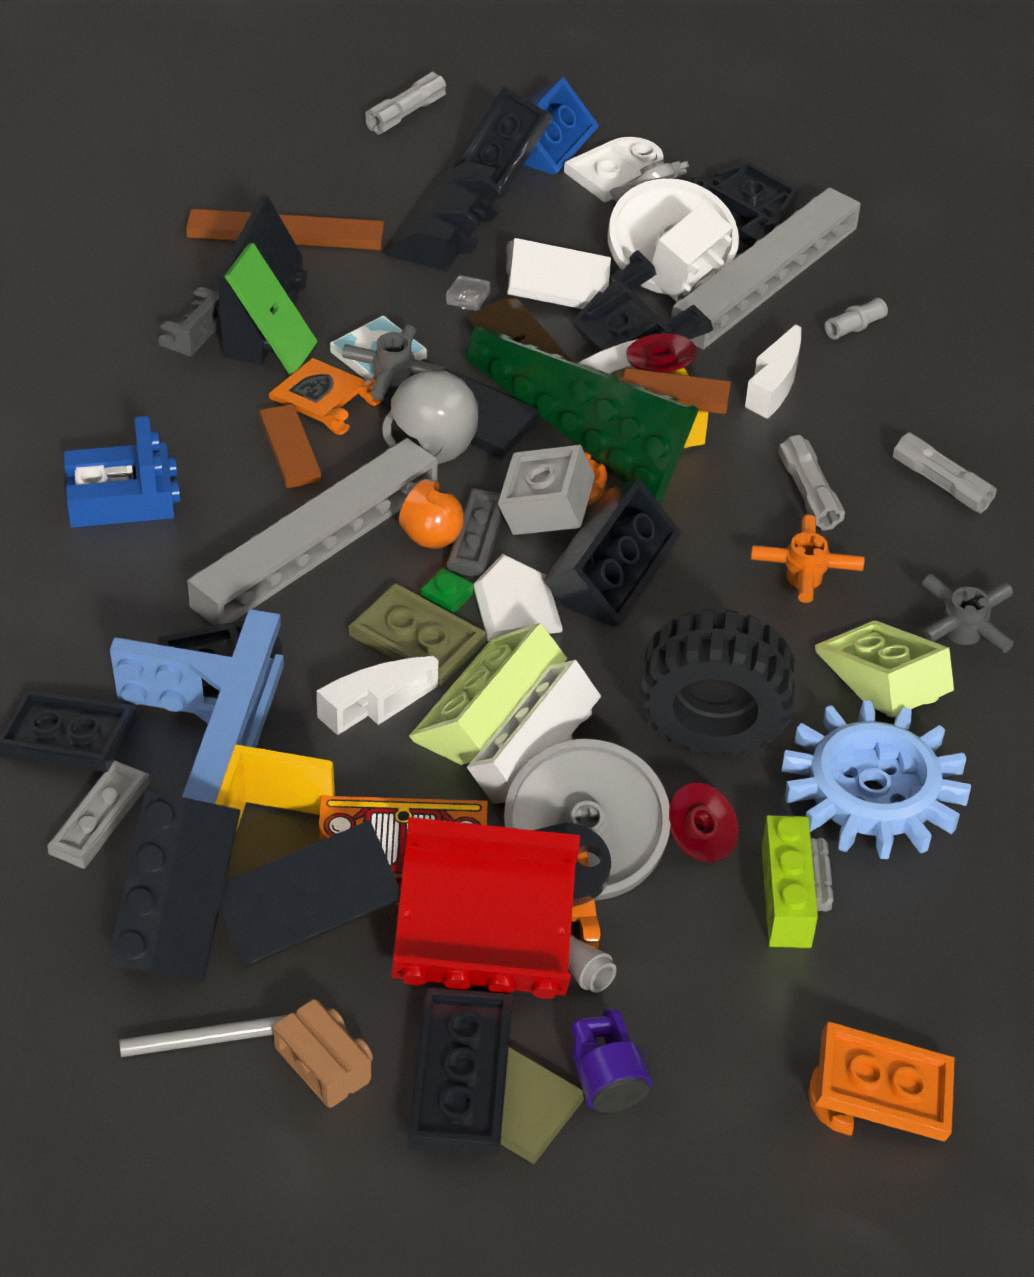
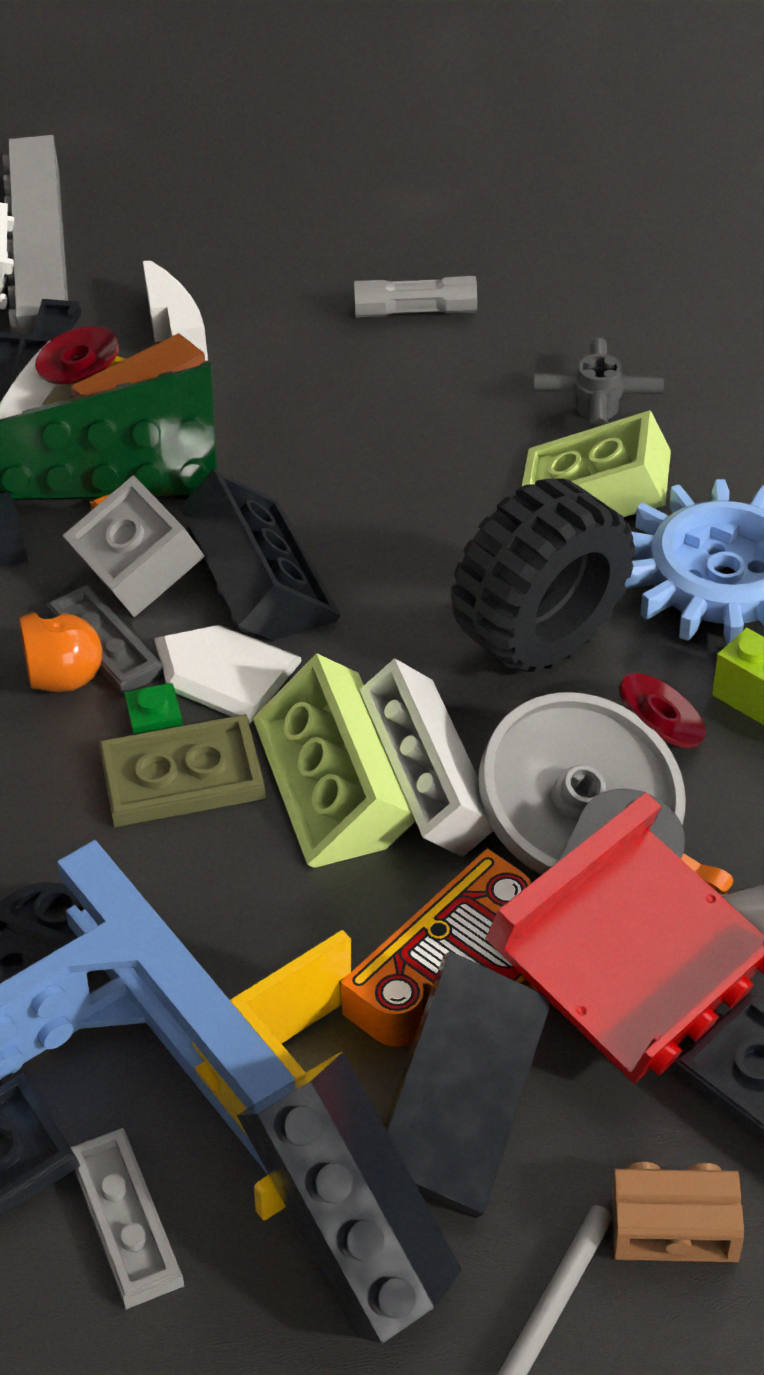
camera: 45 degrees left, 0 degrees up
white slope [316,656,438,735] -> none
orange bar [751,515,864,603] -> none
light grey axle [778,435,845,531] -> none
light grey pin [825,298,888,340] -> none

